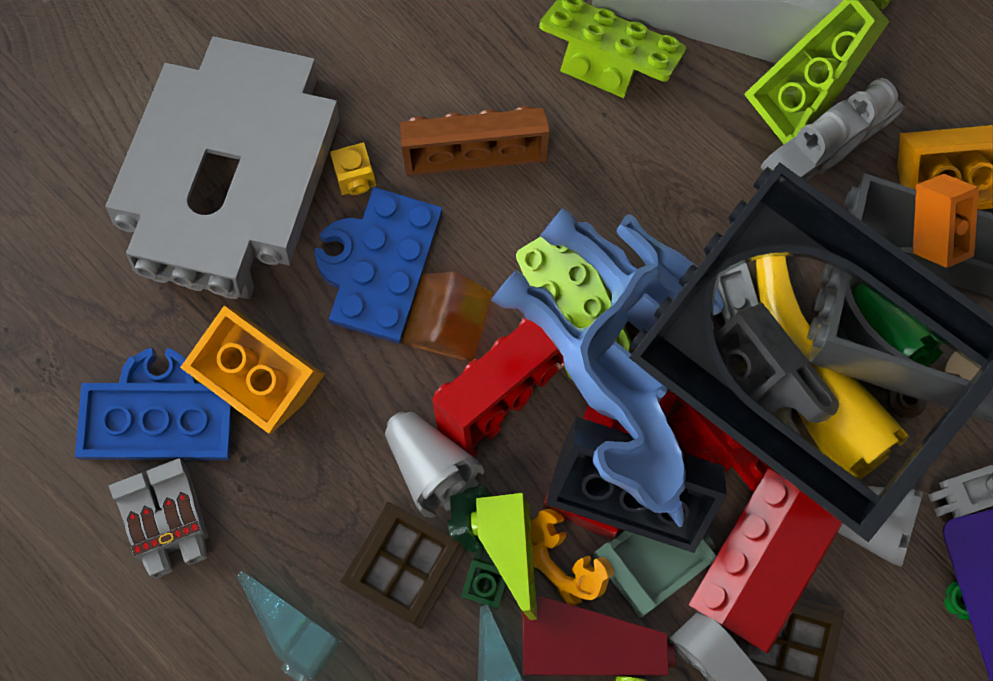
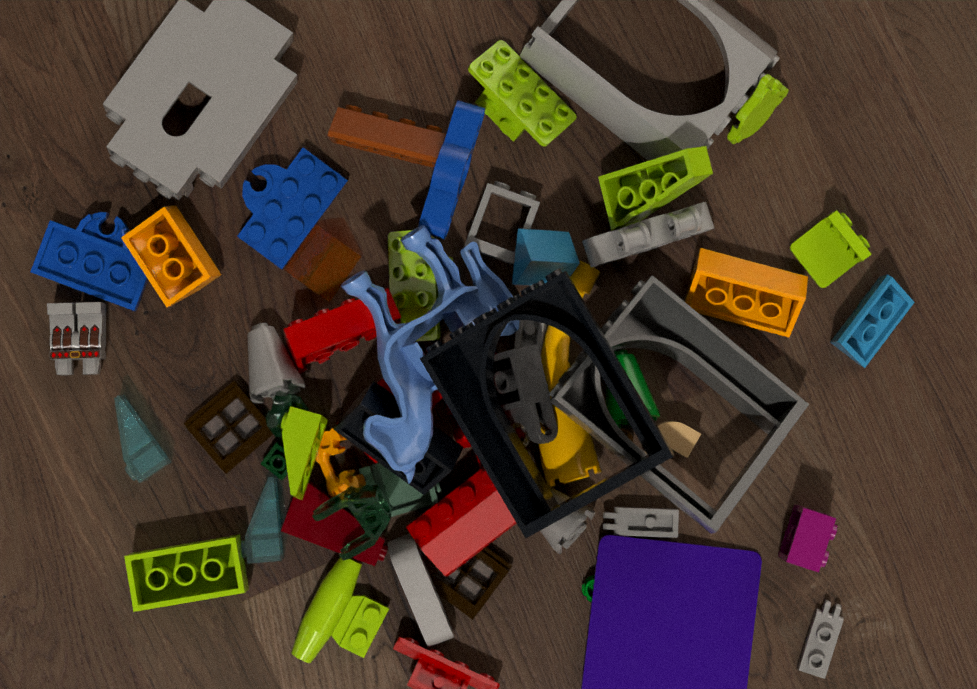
camera: 20 degrees right, 15 degrees up
yellow bracket [330,142,376,195] -> none
orange brick [913,174,979,268] -> none
none -> clear green piece [312,485,393,561]
none -> blue piece [418,100,485,240]
none -> light grey window [464,181,540,266]
none -> dark azure slope [512,228,580,285]

